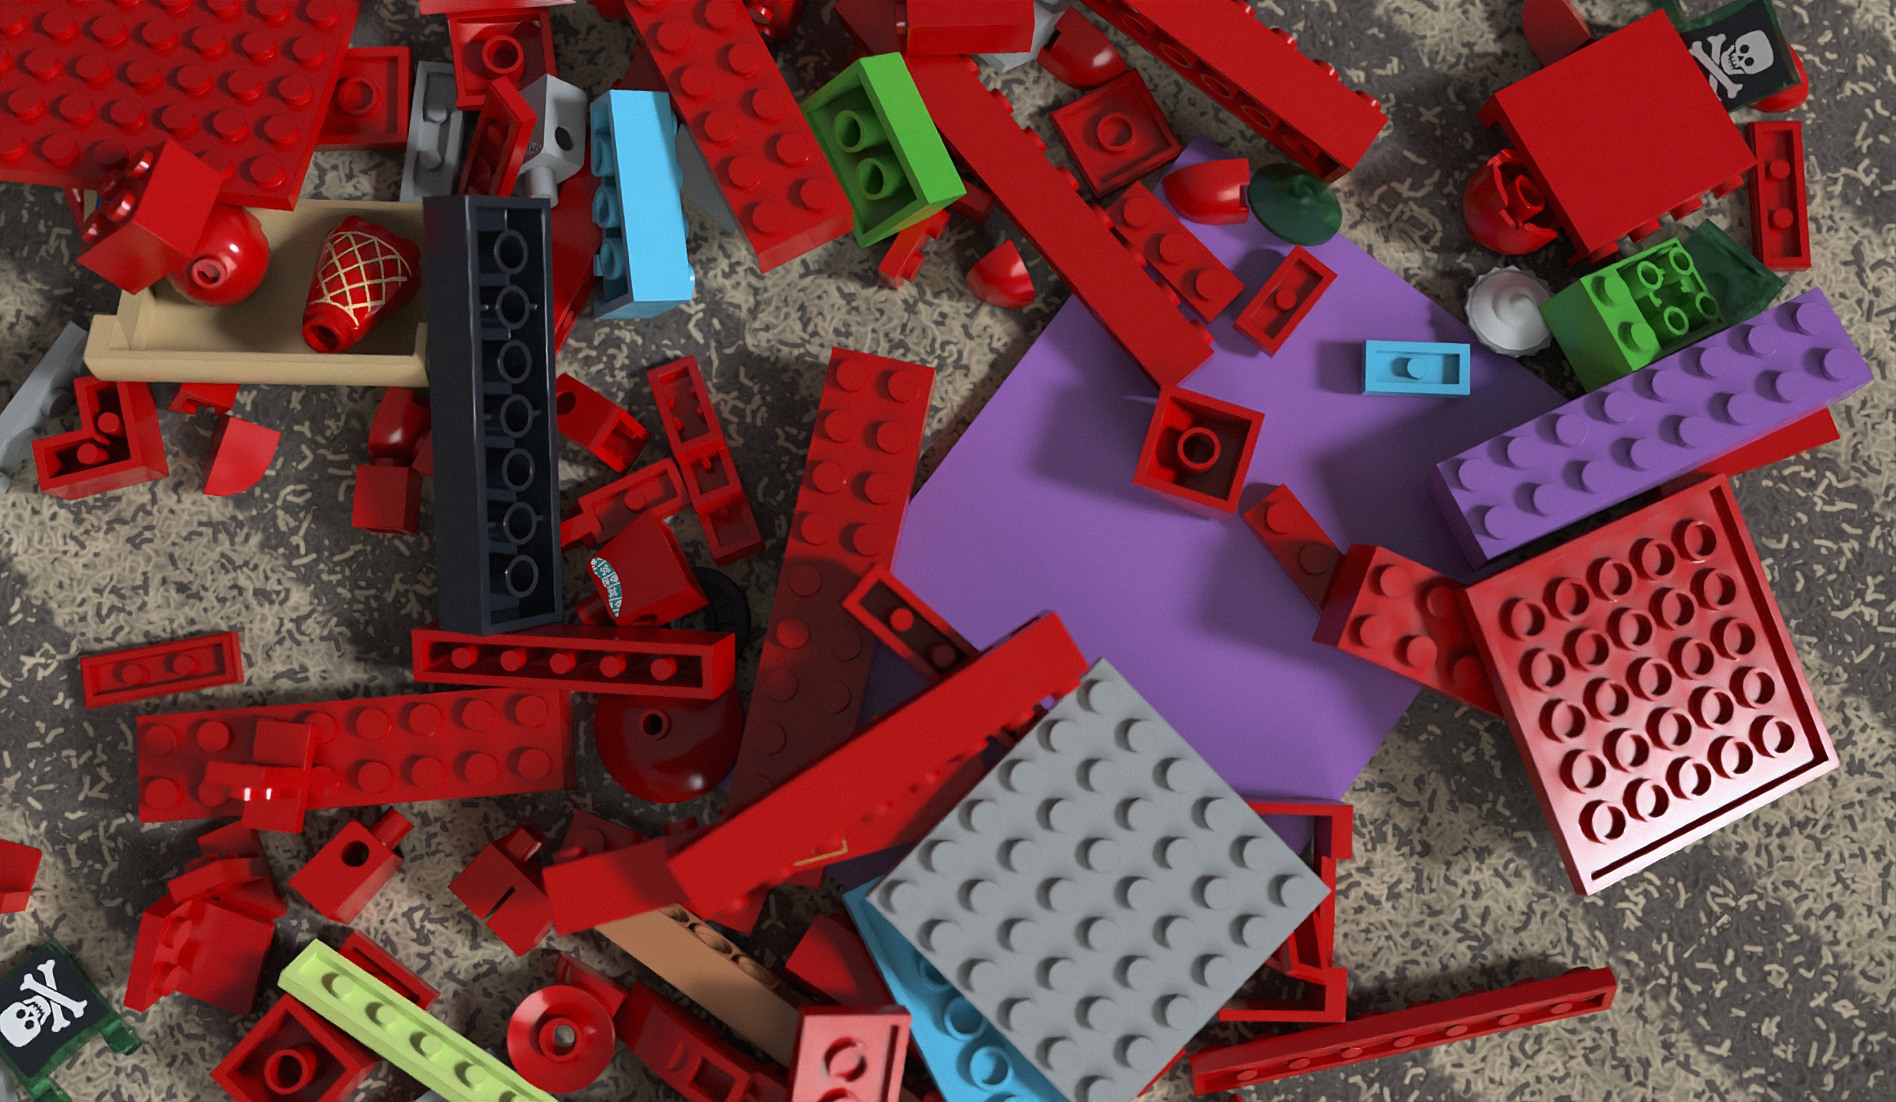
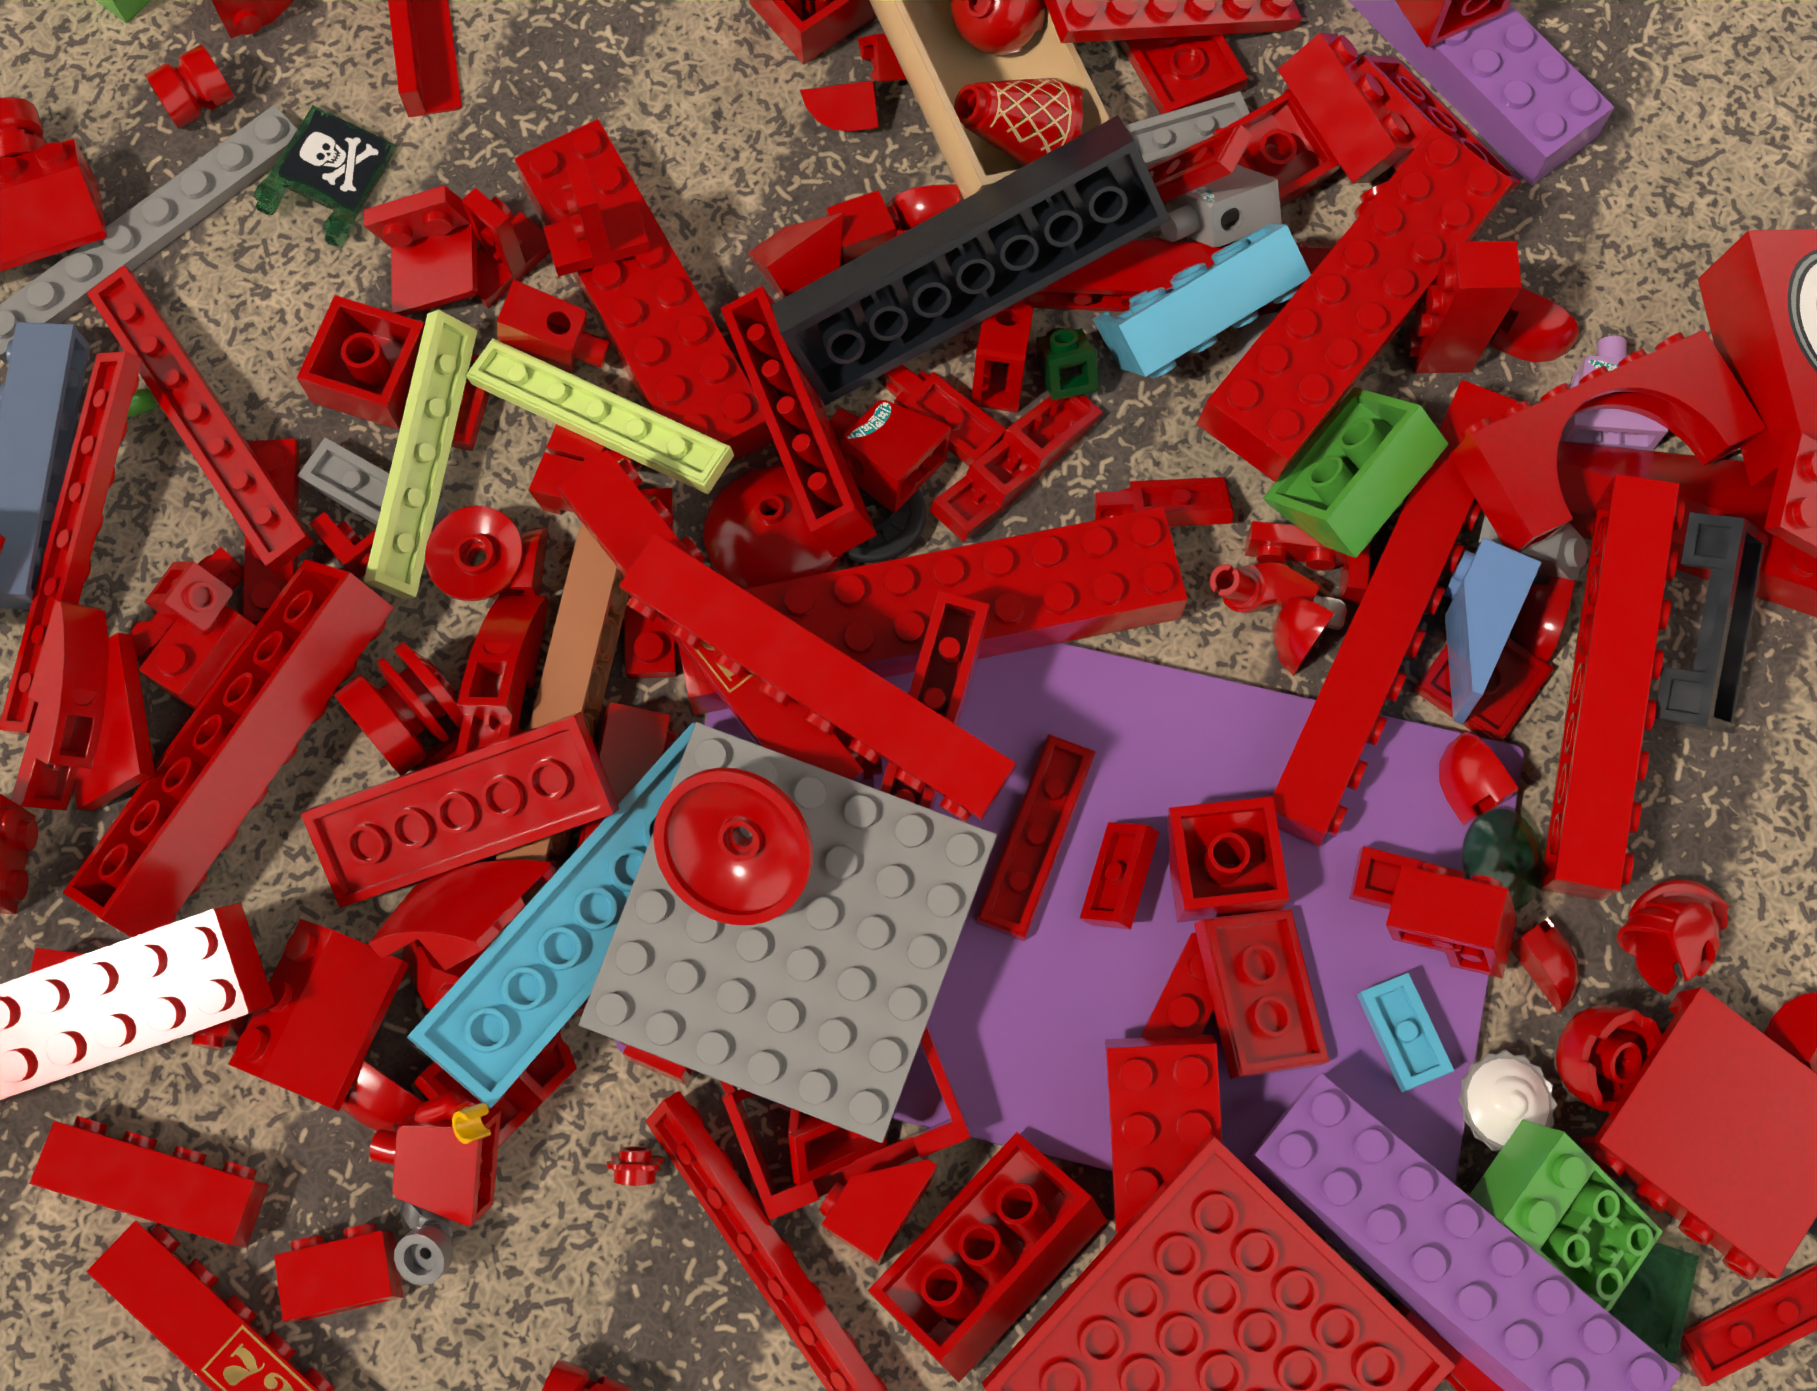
camera: 60 degrees right, 10 degrees down
red tile [79,631,244,709] -> none
red plate [1105,180,1246,326] -> none
none -> yellowish green tile [466,338,734,494]
none -> red dish [653,767,813,926]
none -> red slope [748,212,844,299]
none -> red slope [819,1159,937,1266]
none -> red slope [867,1132,1107,1383]
none -> red tile [976,734,1096,941]
none -> dark green brick [1036,328,1099,401]
none -> red plate [1080,822,1159,930]
none -> red hinge [1094,477,1233,527]
none -> red tile [1194,909,1330,1079]
none -> red arm [1209,562,1347,630]
none -> red brick [1386,863,1517,979]
none -> medium blue slope [1444,537,1541,725]
none -> red brick [1510,917,1579,1013]
none -> red helmet [1616,880,1731,995]

